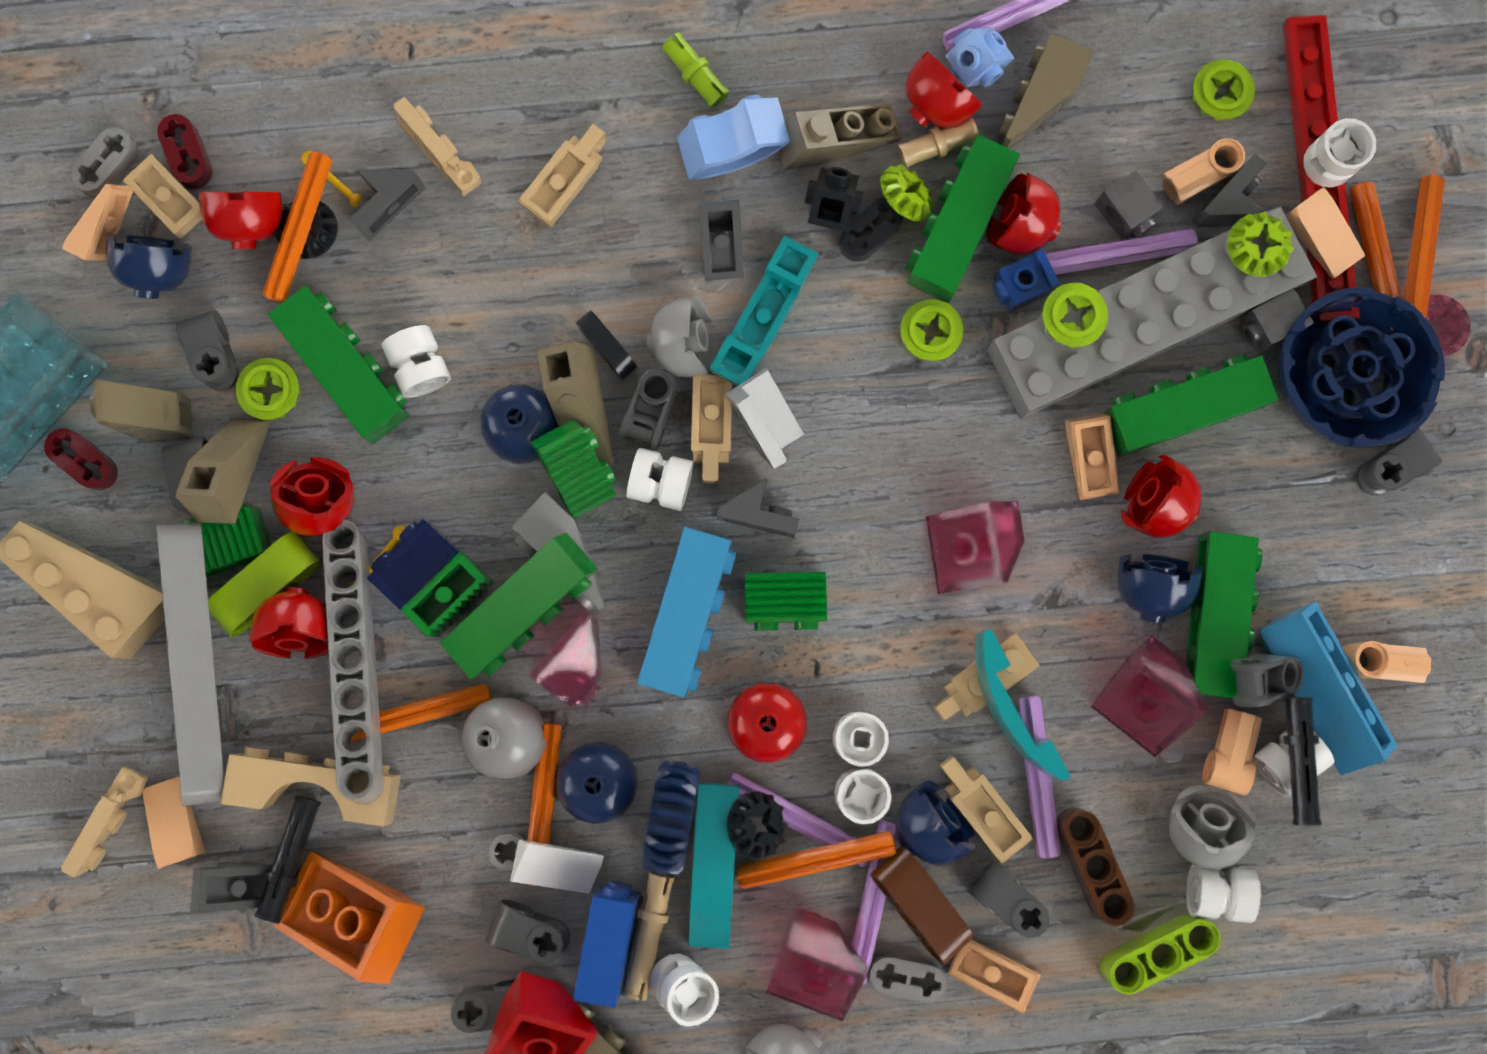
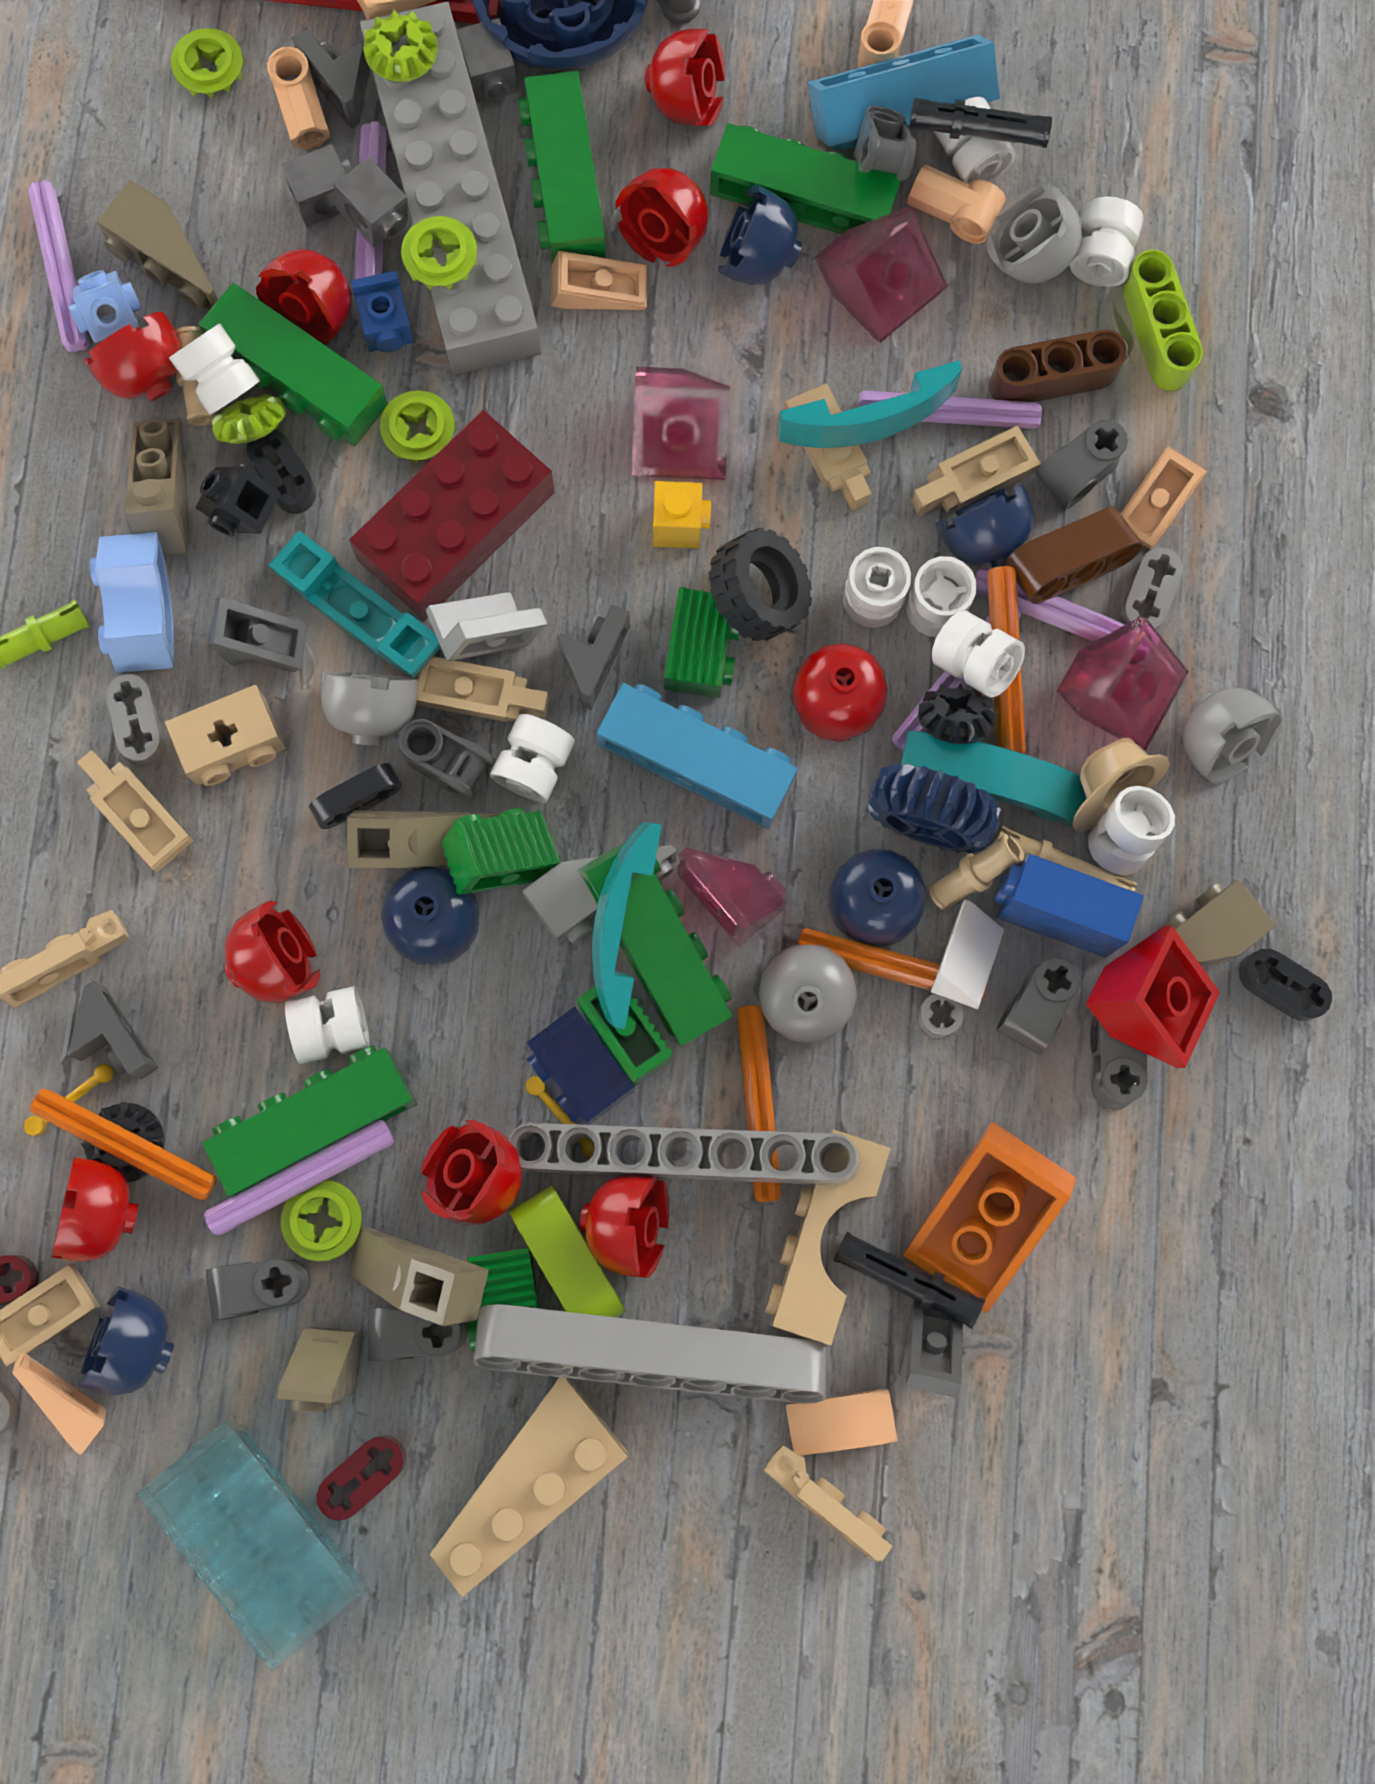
camera: 85 degrees left, 5 degrees down
none -> light grey beam [106,674,165,767]
none -> tan brick [164,684,286,786]
none -> white wheel [169,323,260,415]
none -> lavender axle [204,1120,394,1235]
none -> red cylinder [224,900,320,1003]
none -> flat silver brick [334,157,408,248]
none -> dark red brick [349,409,555,622]
none -> teal slope [592,822,662,1029]
none -> red cylinder [645,29,725,126]
none -> yellow brick [653,481,711,549]
none -> black tyre [709,528,812,641]
none -> tan pin [928,834,1024,911]
none -> white wheel [932,610,1025,698]
none -> tan piece [1072,738,1170,832]

